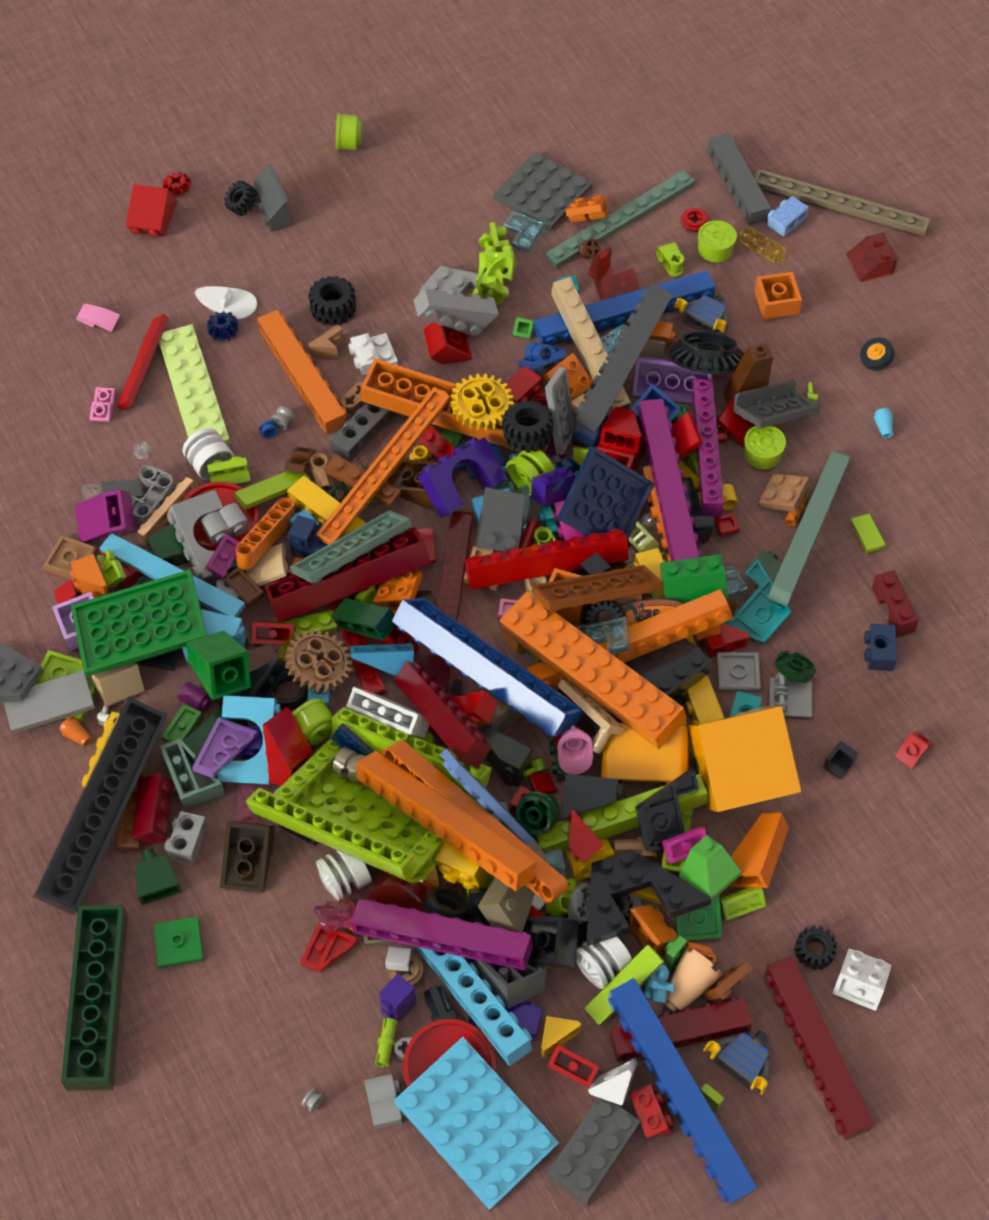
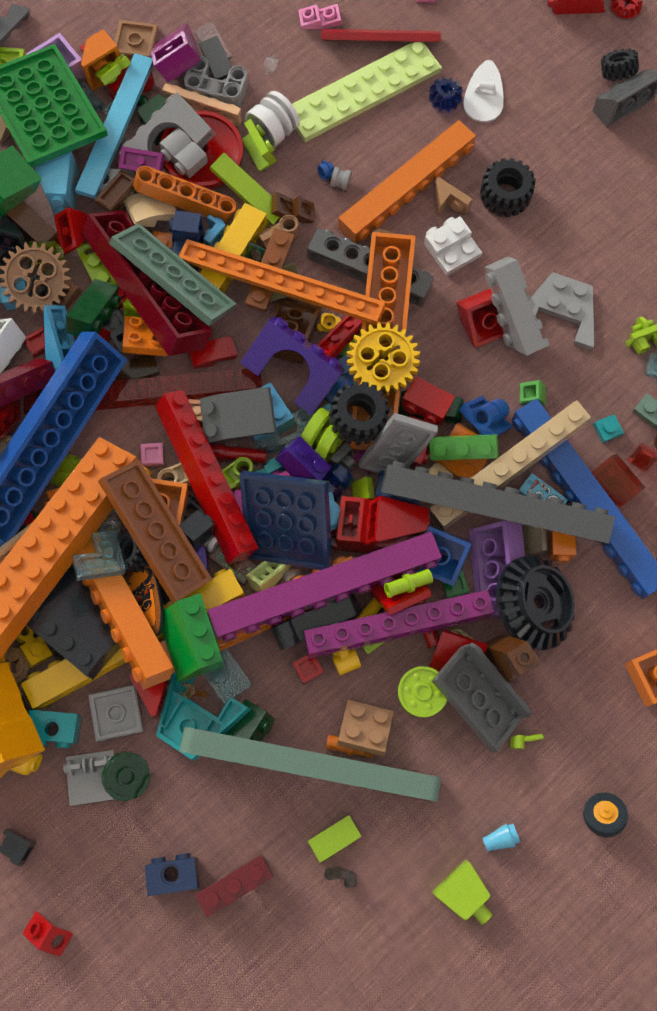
camera: 75 degrees right, 15 degrees up
lime hips [473,245,517,305] -> none
torso [673,295,729,333] -> none
none -> clear smoke arm [324,866,358,888]
none -> lime pin [384,569,433,598]
none -> bright green plate [429,434,499,460]
none -> lime torso [432,860,493,925]

